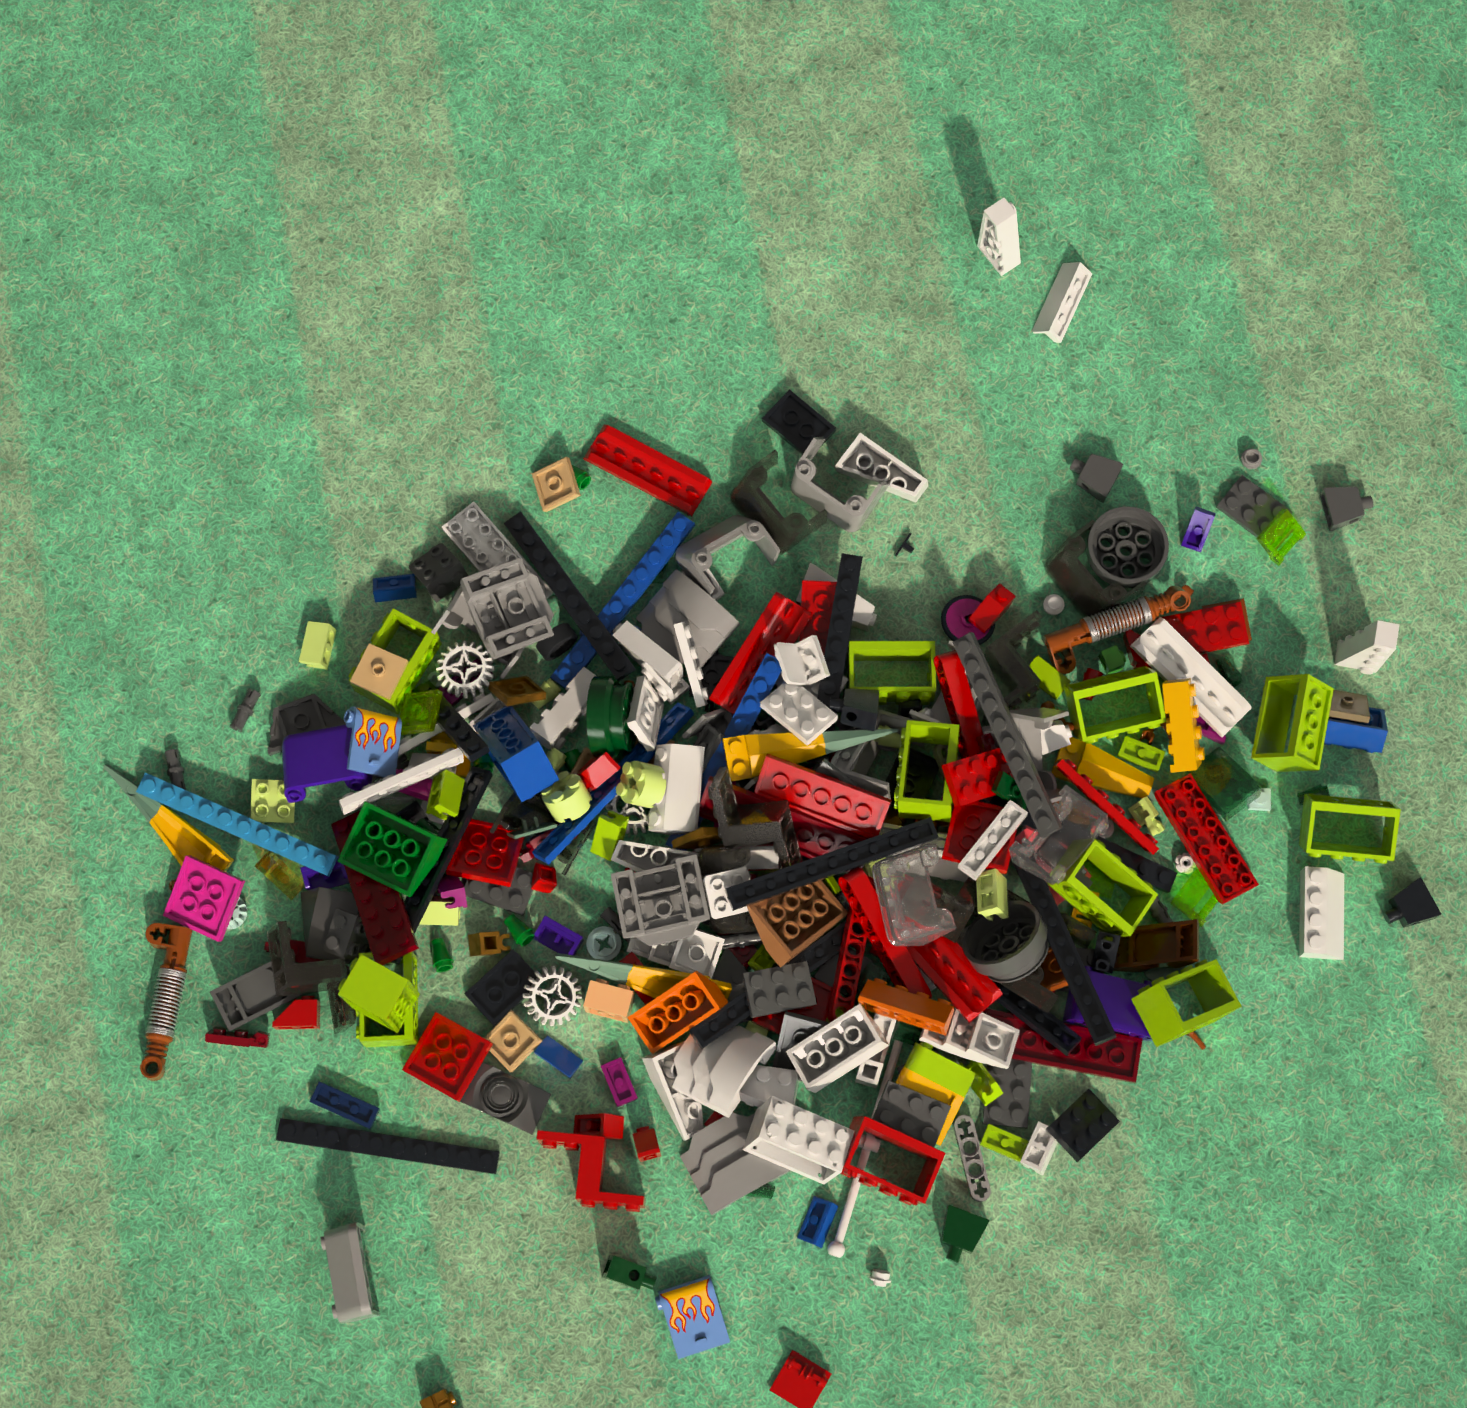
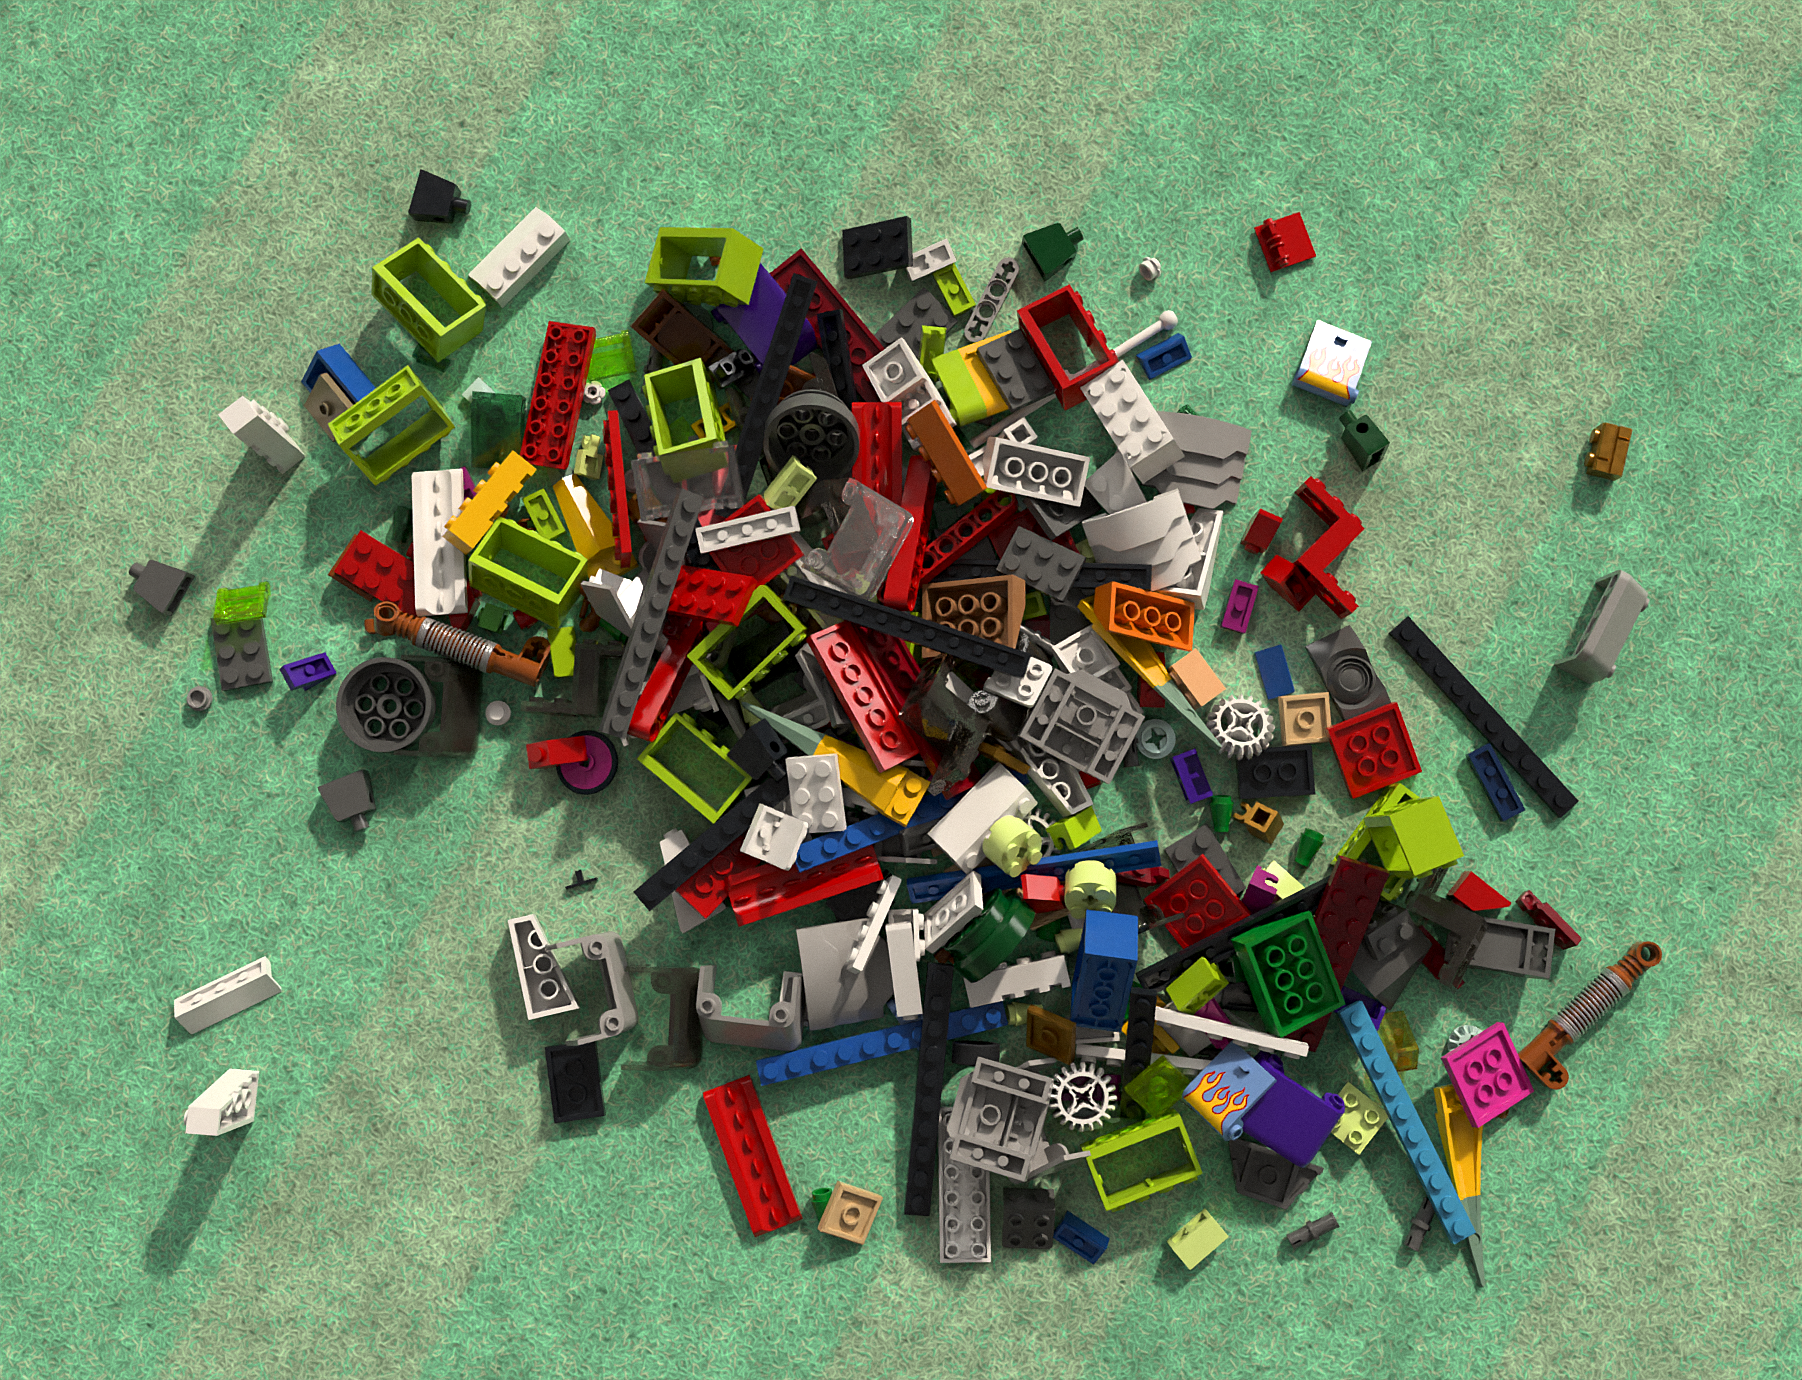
camera: 135 degrees left, 10 degrees up
tan plate [350,643,408,700] -> none
sand green piece [507,816,557,839] -> none
red slope [531,863,557,894] -> none
dark green plate [991,771,1027,810] -> none

